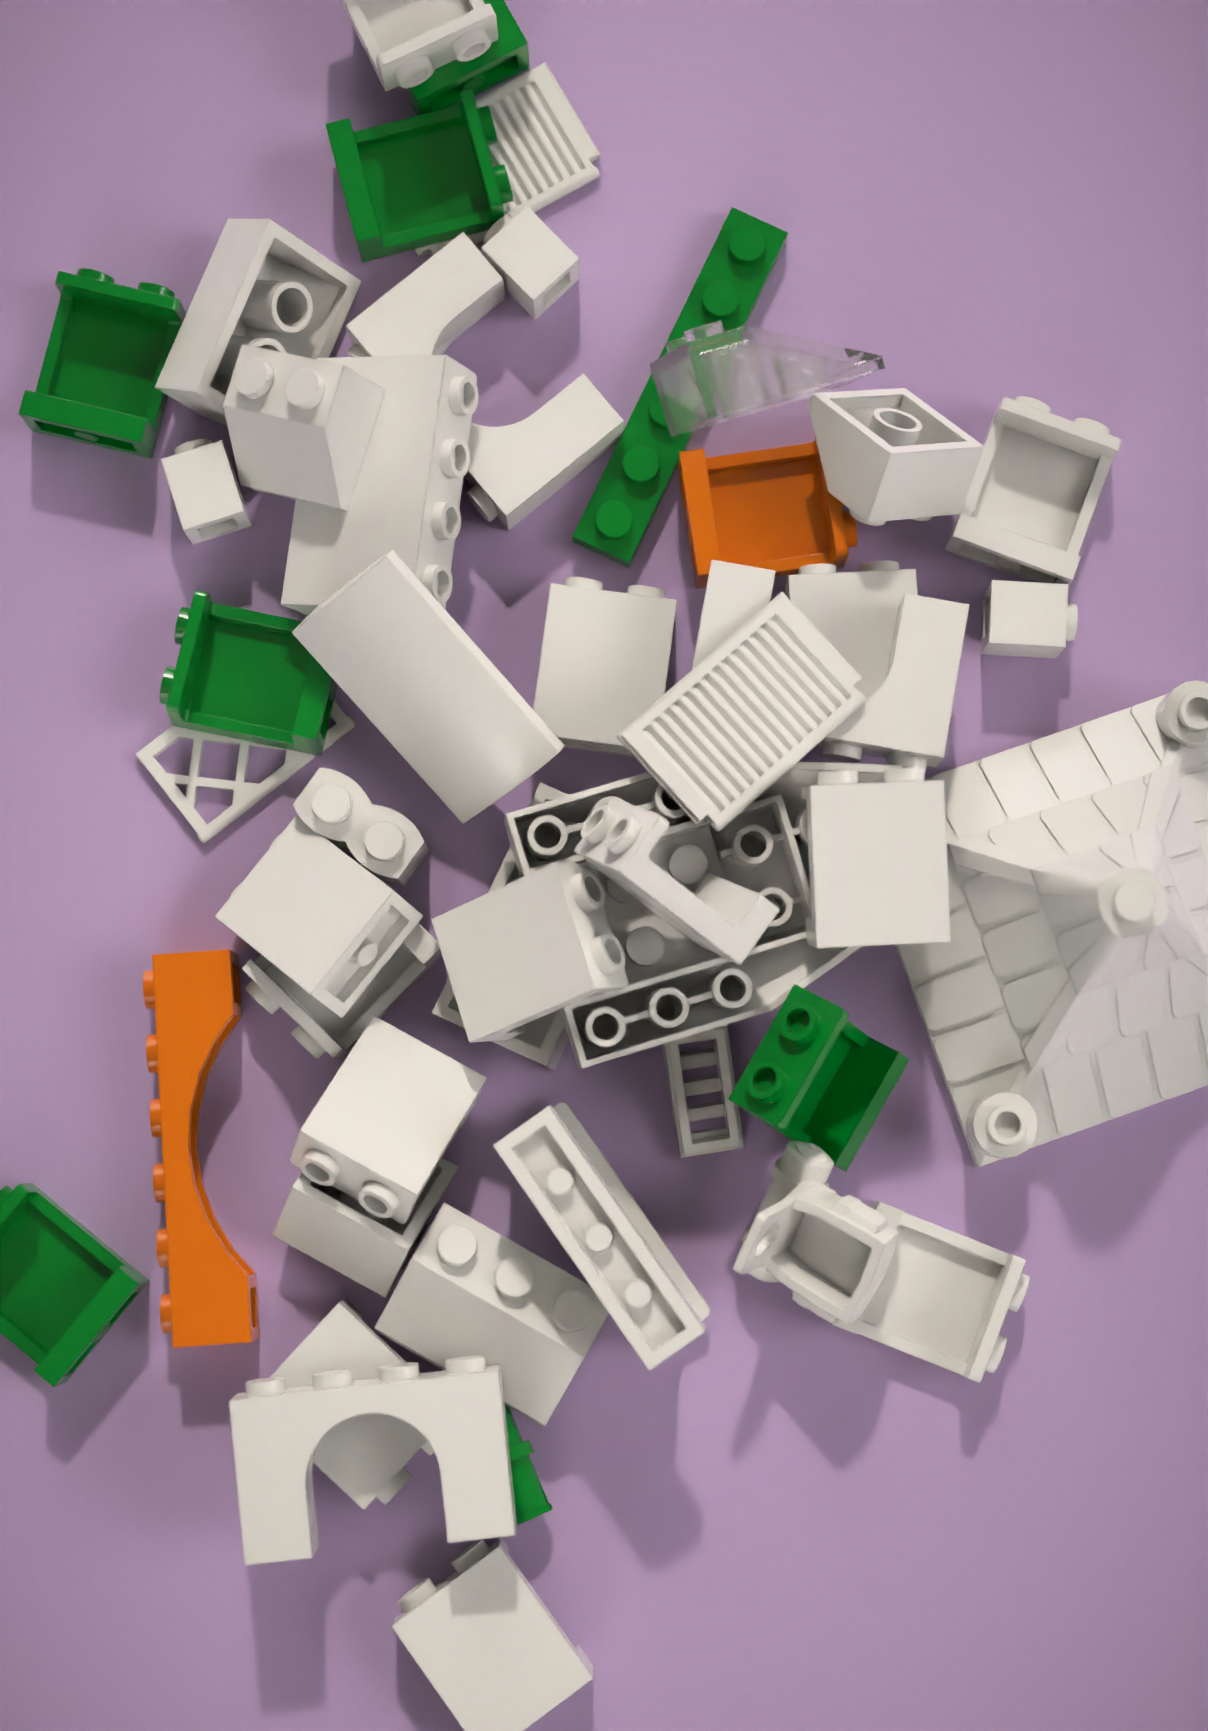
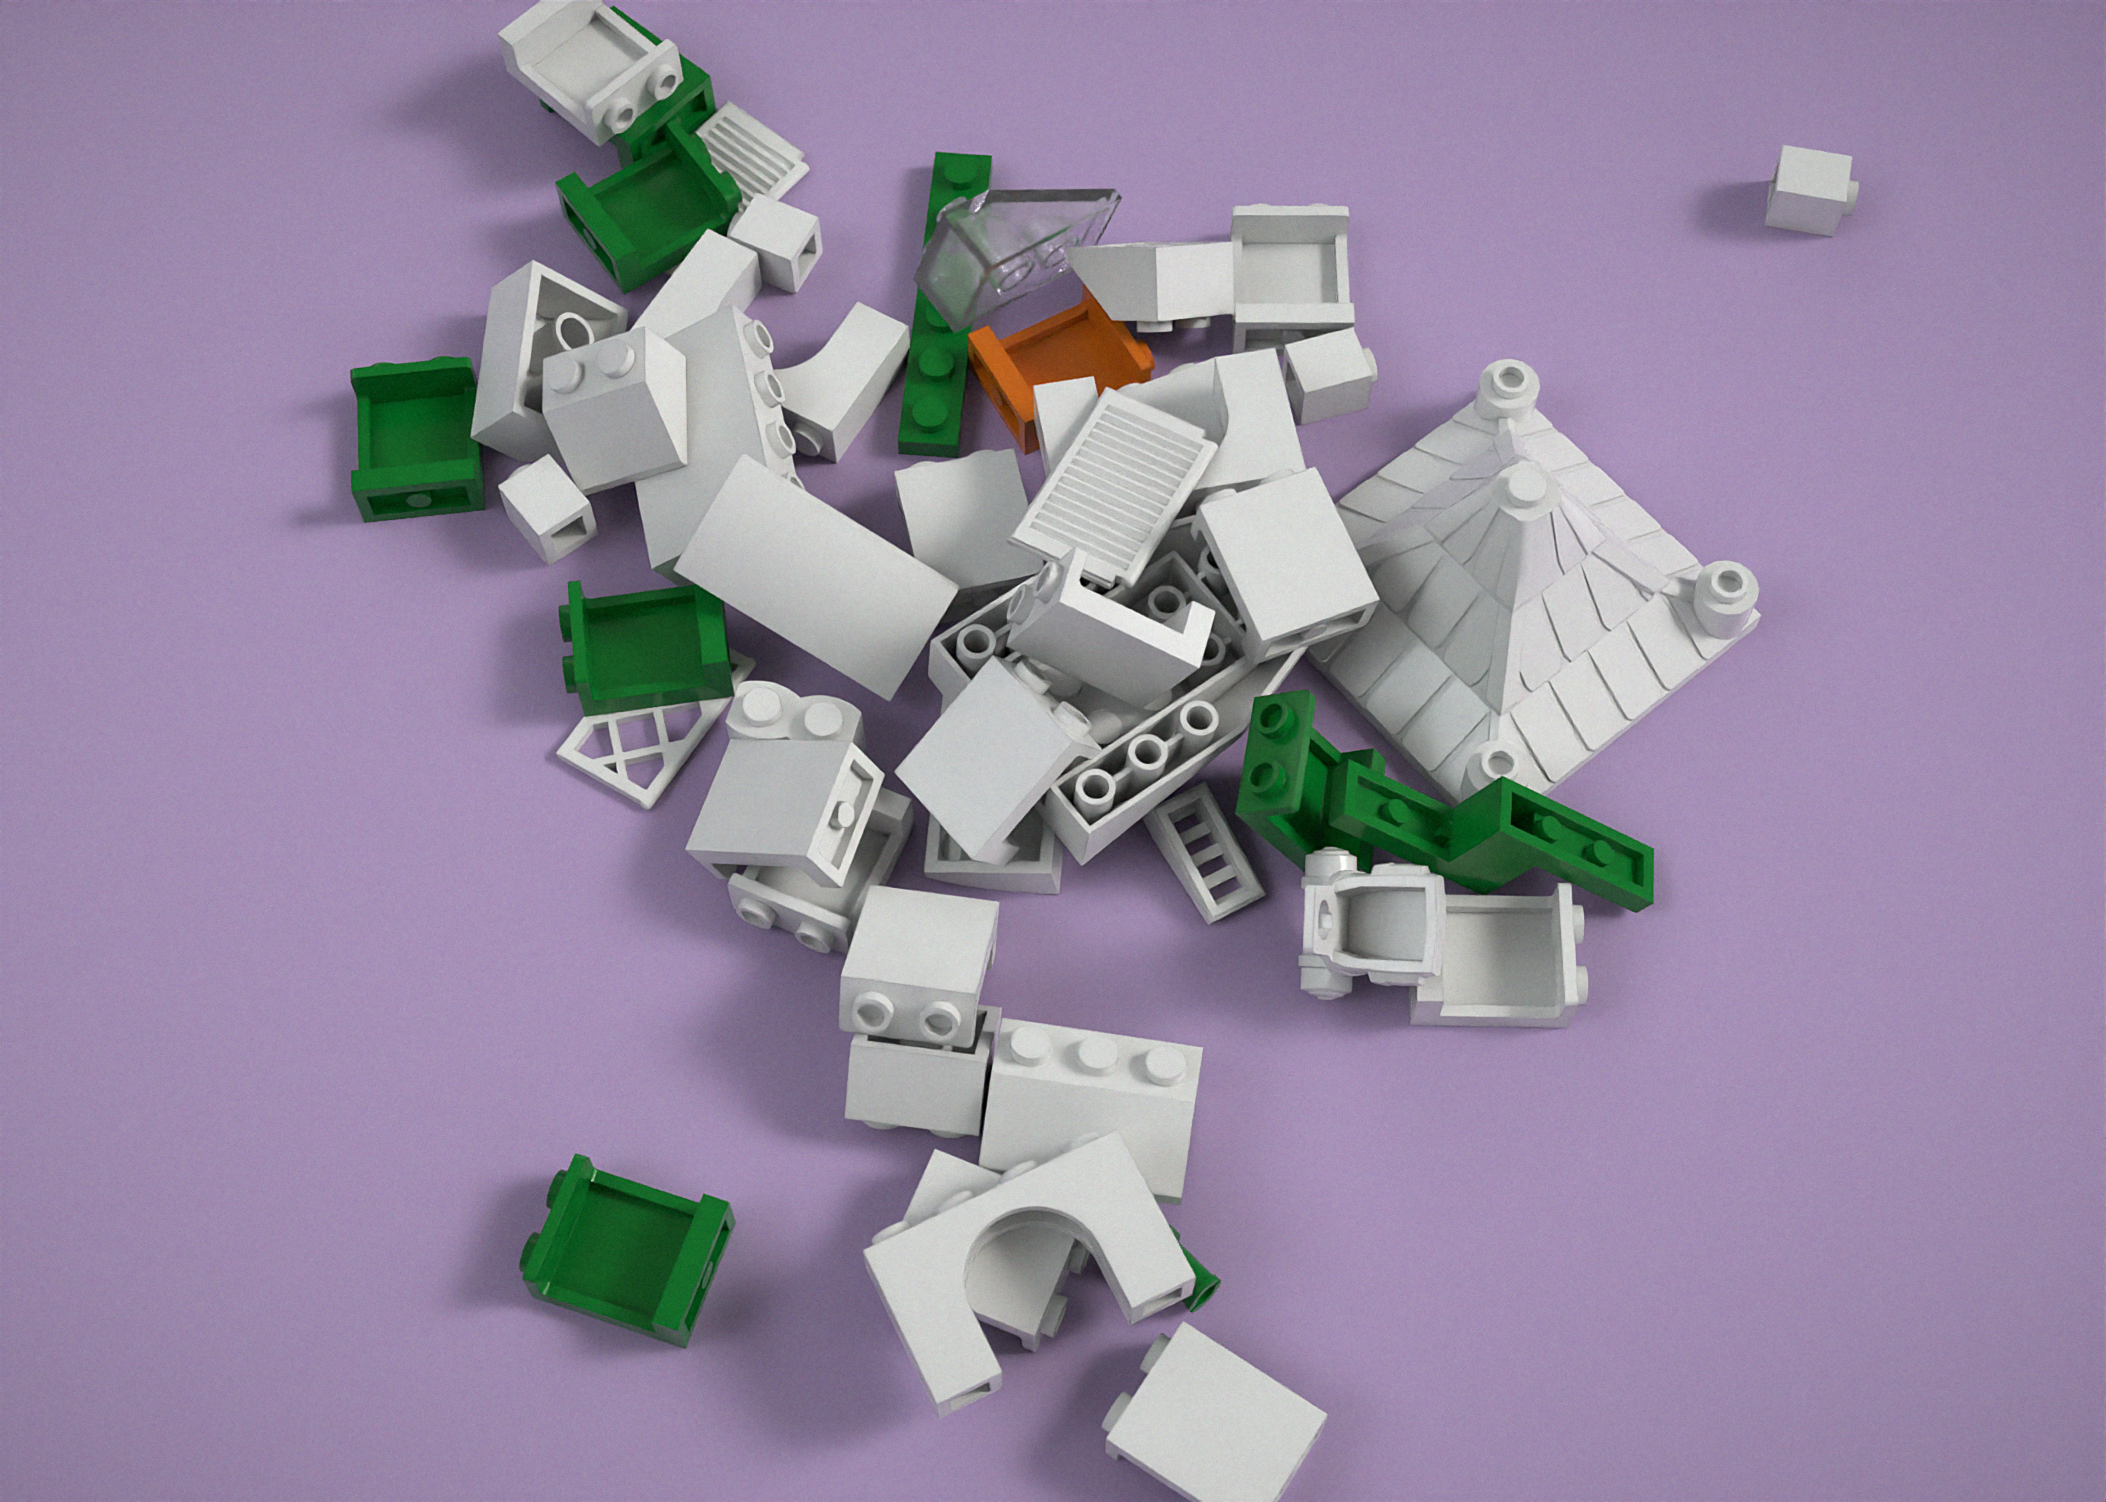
camera: 20 degrees left, 20 degrees down
orange arch [143,949,260,1348] -> none
white panel [493,1102,710,1371] -> none
none -> green bracket [1328,759,1654,913]

